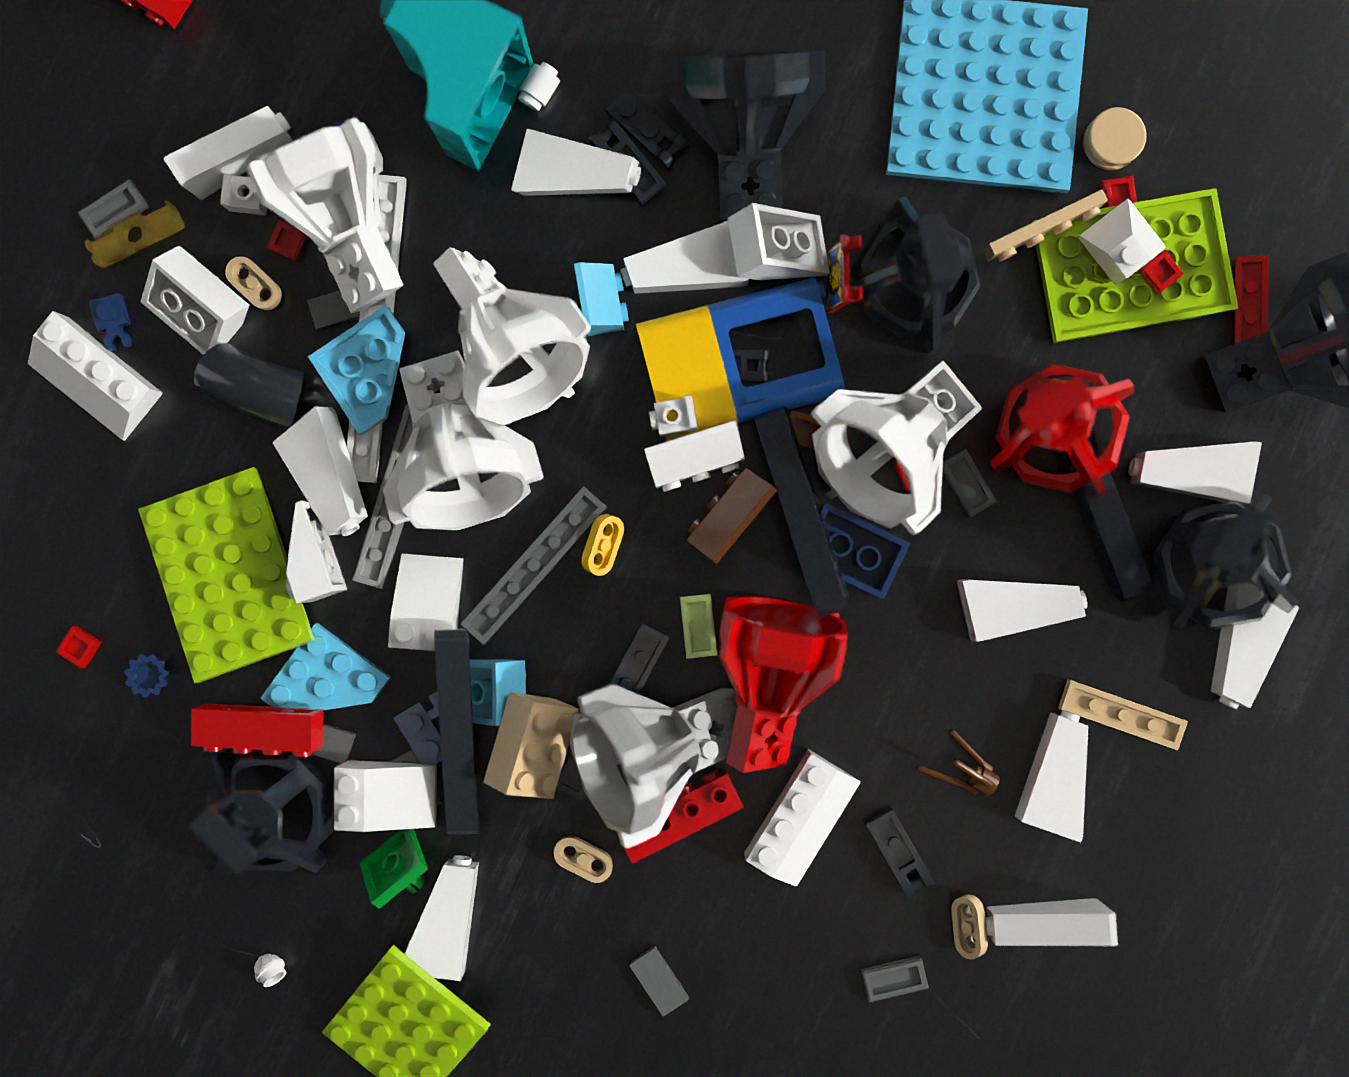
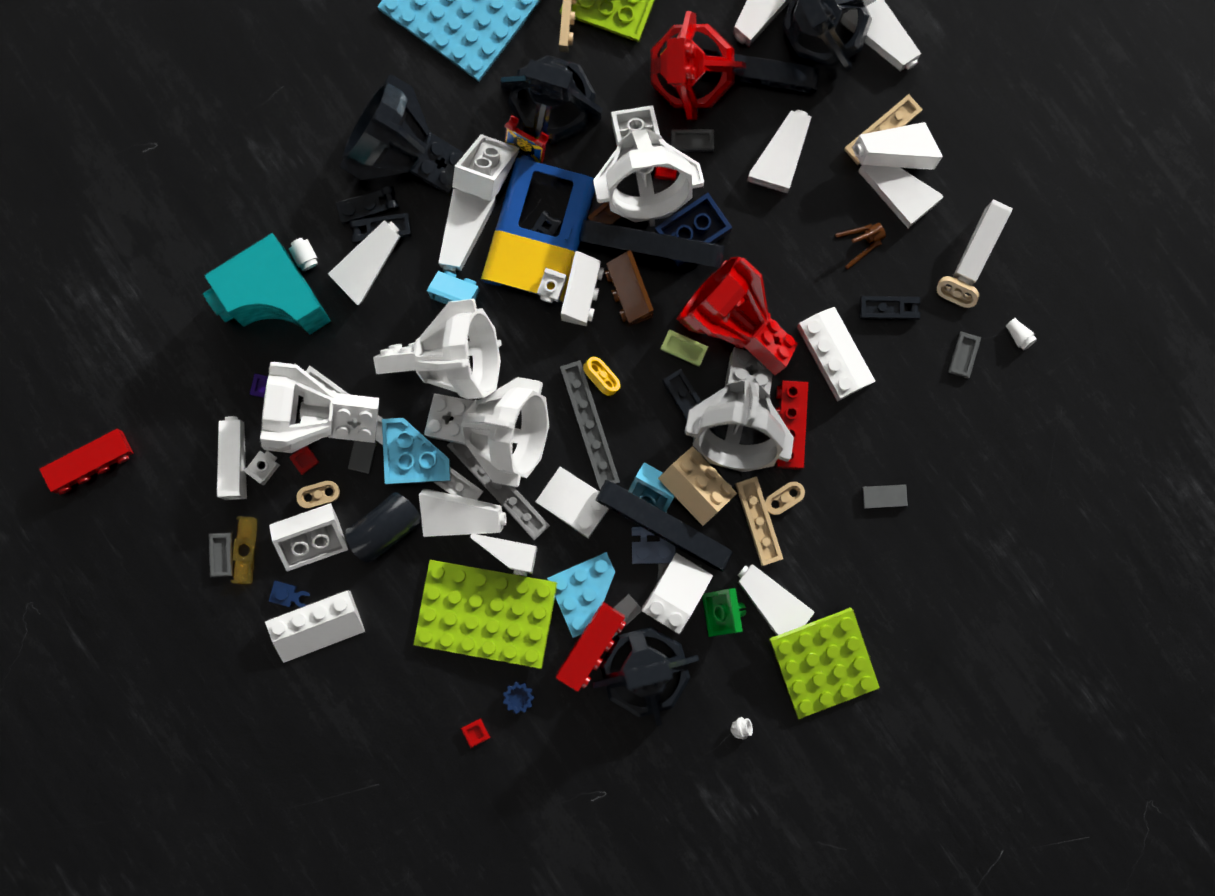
camera: 65 degrees left, 5 degrees down
none -> tan plate [735,477,783,566]
none -> white slope [852,122,943,170]
none -> white cone [1006,318,1037,350]

